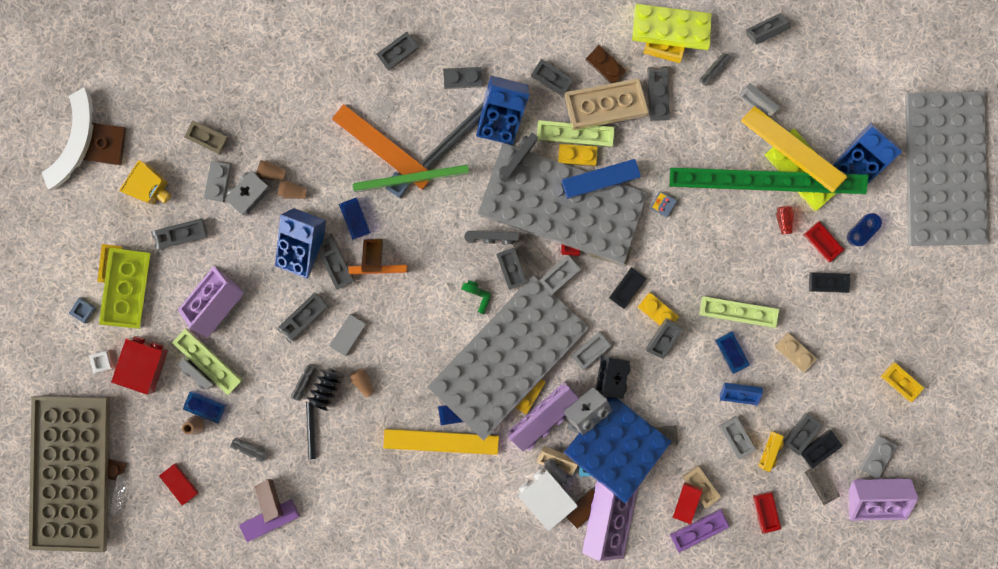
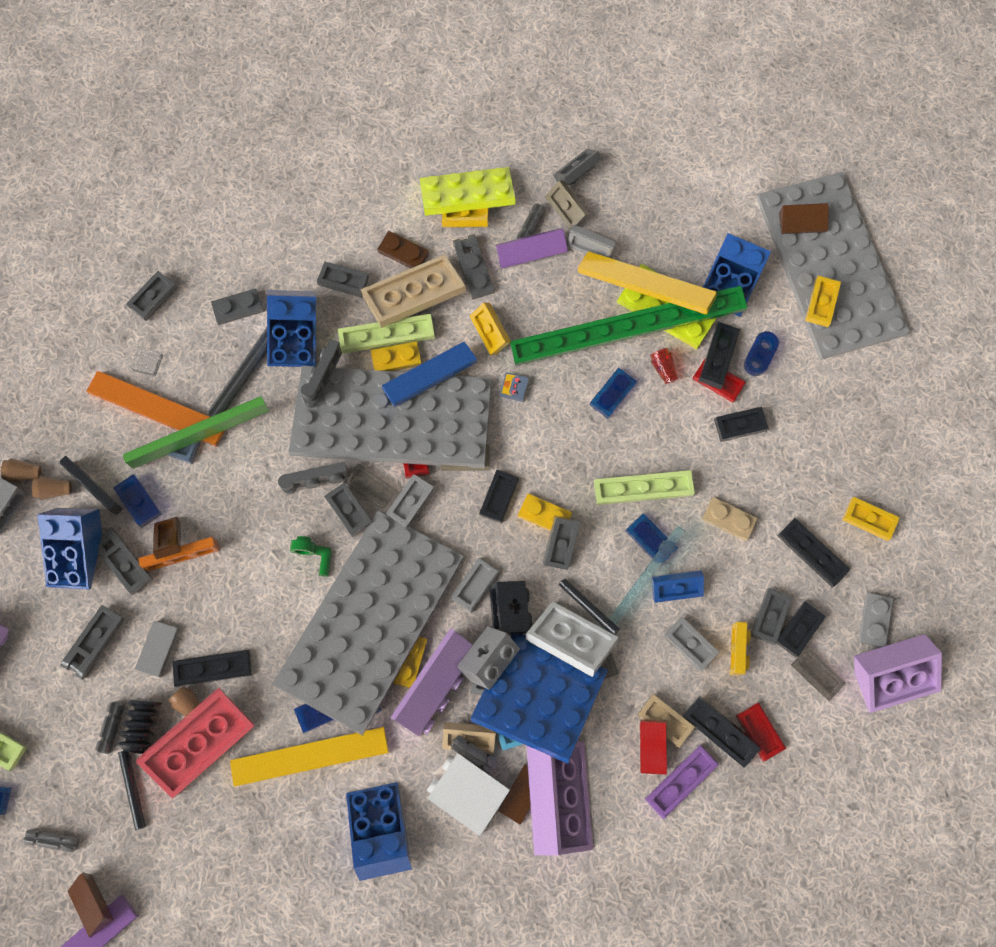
camera: 15 degrees left, 15 degrees down
none -> black tile [59,455,123,515]
none -> coral plate [136,687,254,799]
none -> black tile [172,650,252,687]
none -> blue slope [346,782,412,881]
none -> yellow plate [470,302,511,355]
none -> medium lavender tile [495,228,568,268]
none -> white plate [526,601,618,677]
none -> dark tan plate [545,180,590,230]
none -> black bar [559,578,620,635]
none -> clear blue plate [589,367,637,419]
none -> clear light blue bar [602,526,685,631]
none -> black plate [683,695,761,768]
none -> black tile [698,321,740,390]
none -> black tile [777,518,851,588]
none -> reddish brown slope [779,203,829,234]
none -> yellow plate [805,275,841,327]

